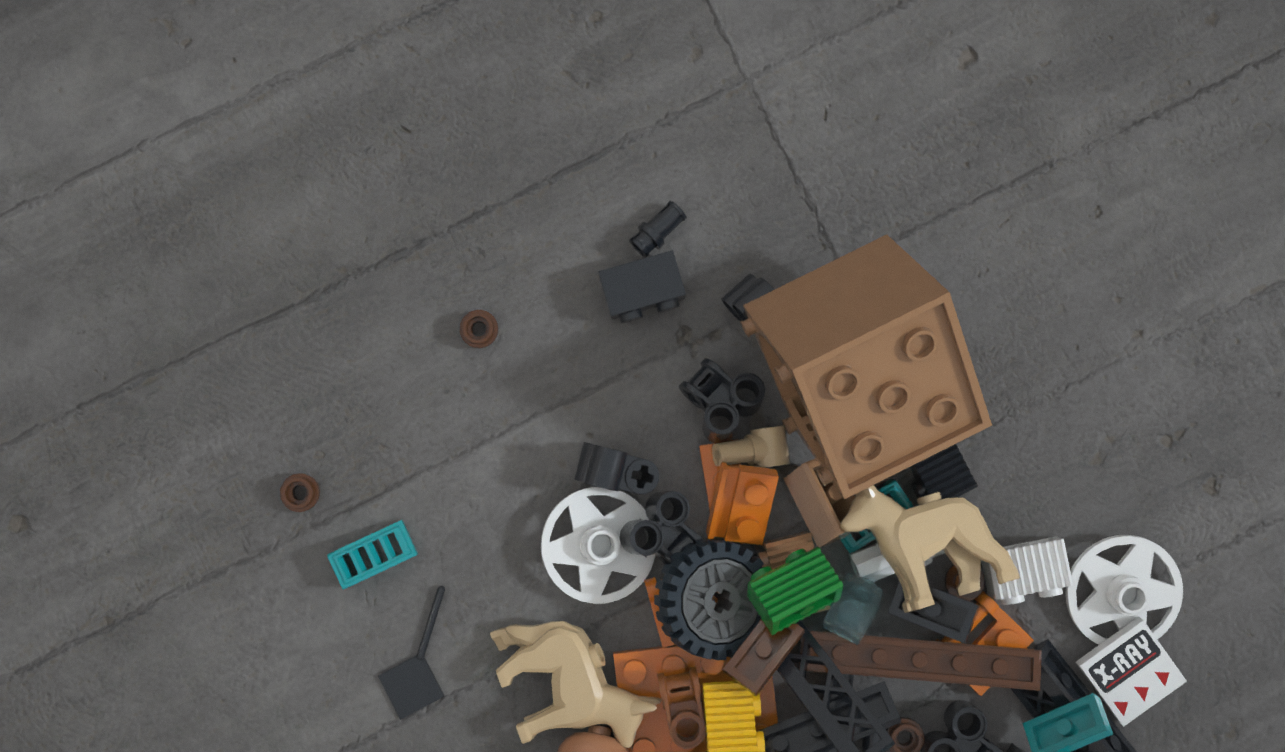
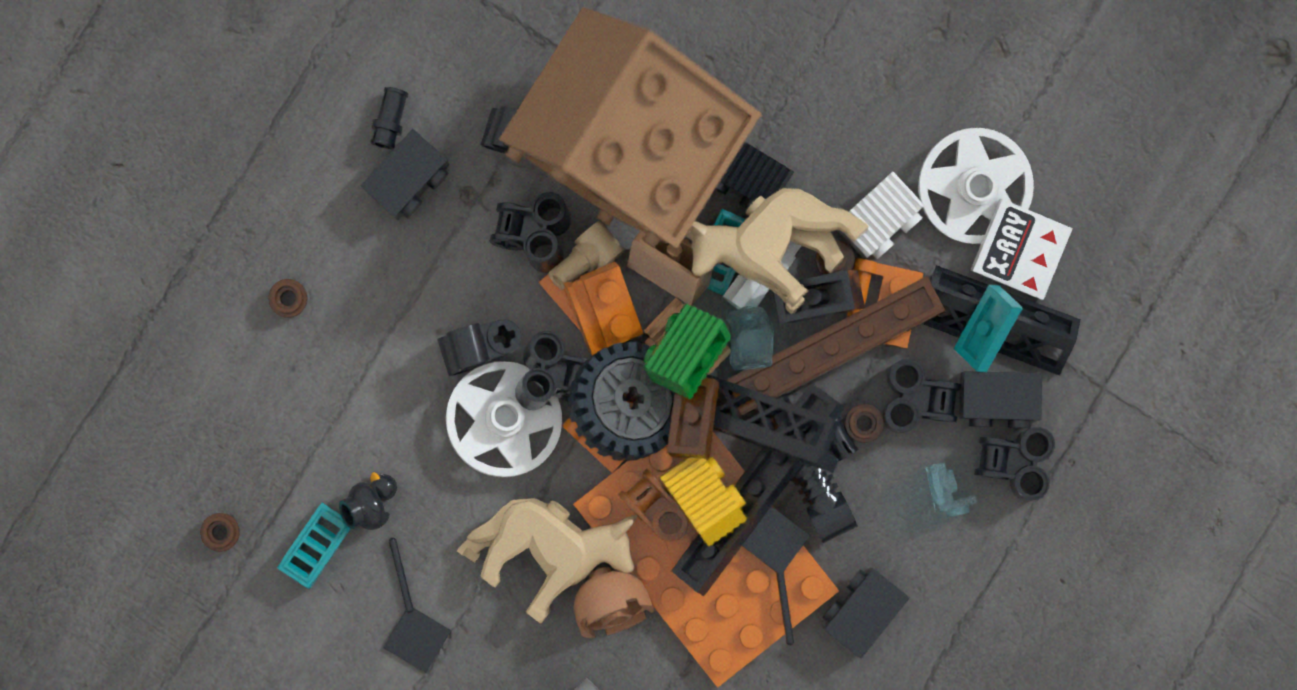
camera: 30 degrees left, 0 degrees up
none -> black animal [339,472,397,530]

